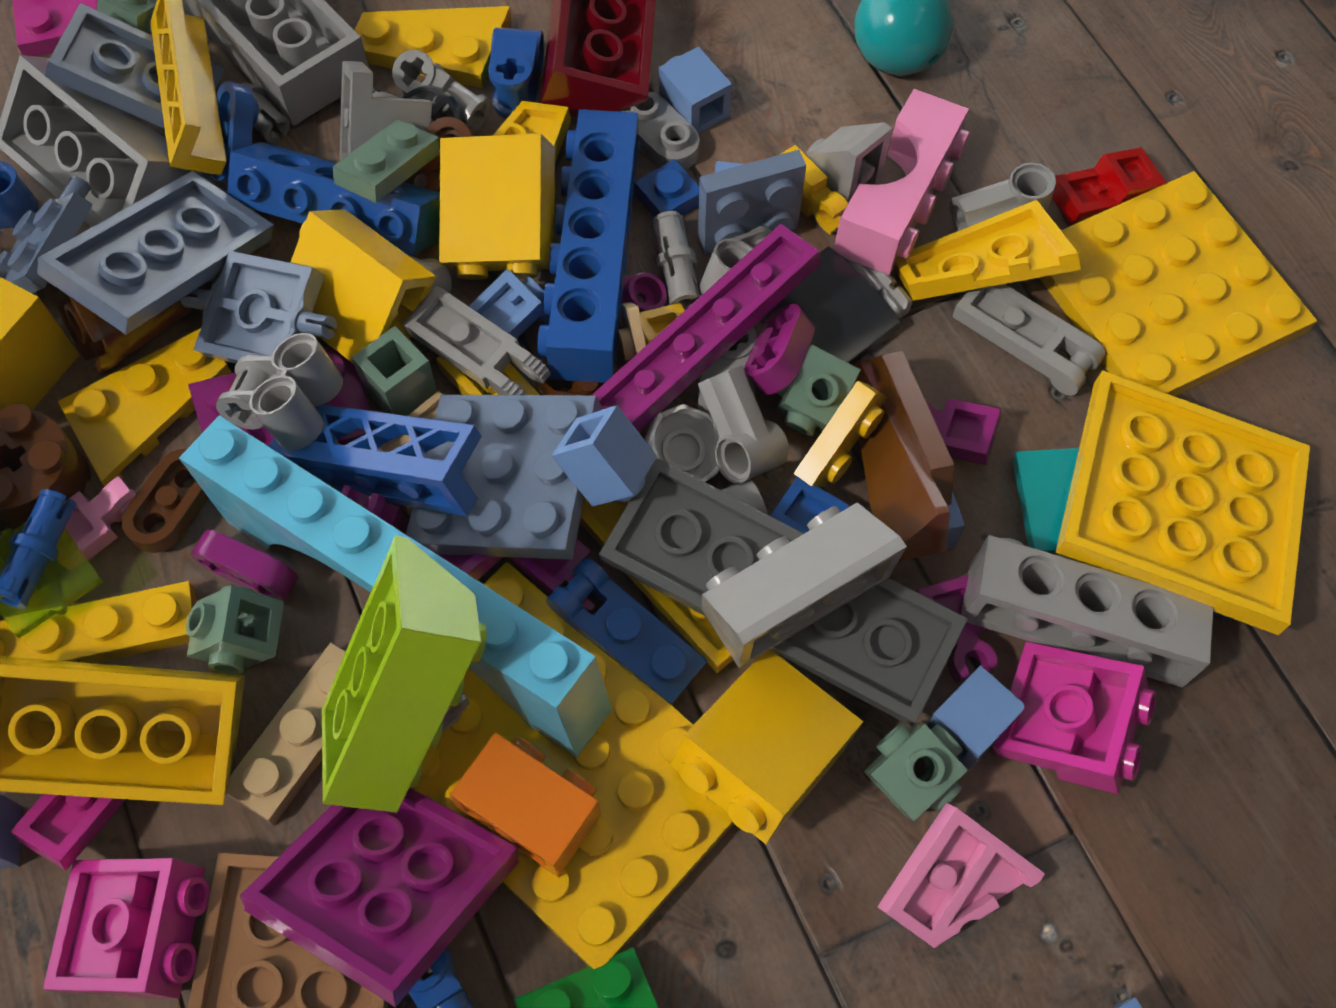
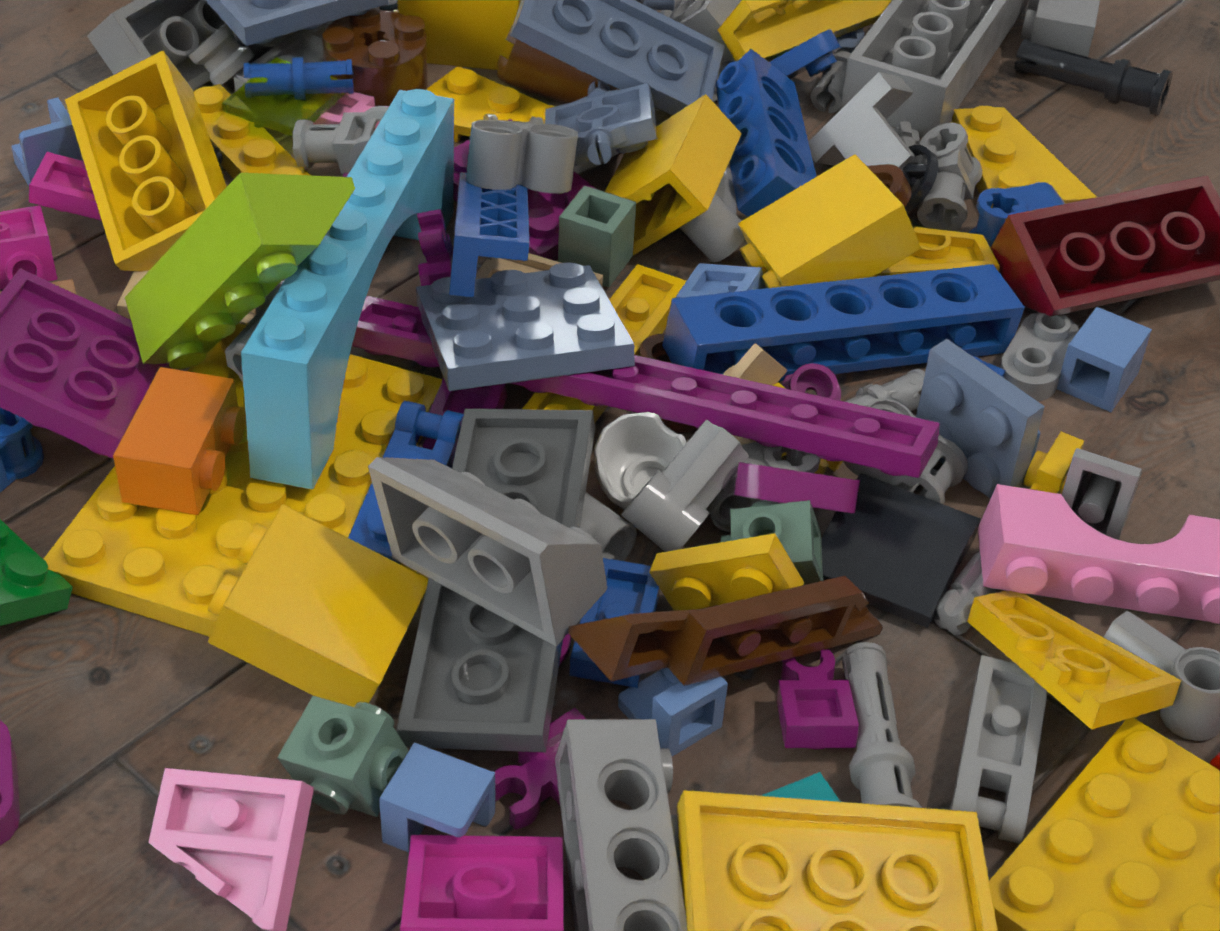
camera: 65 degrees right, 20 degrees down
sand green plate [333,119,439,203] -> none
light grey hinge [402,286,551,395] -> none
medium blue brick [551,405,657,506] -> none
none -> light grey connector [293,106,389,174]
none -> light grey pin [842,642,922,808]

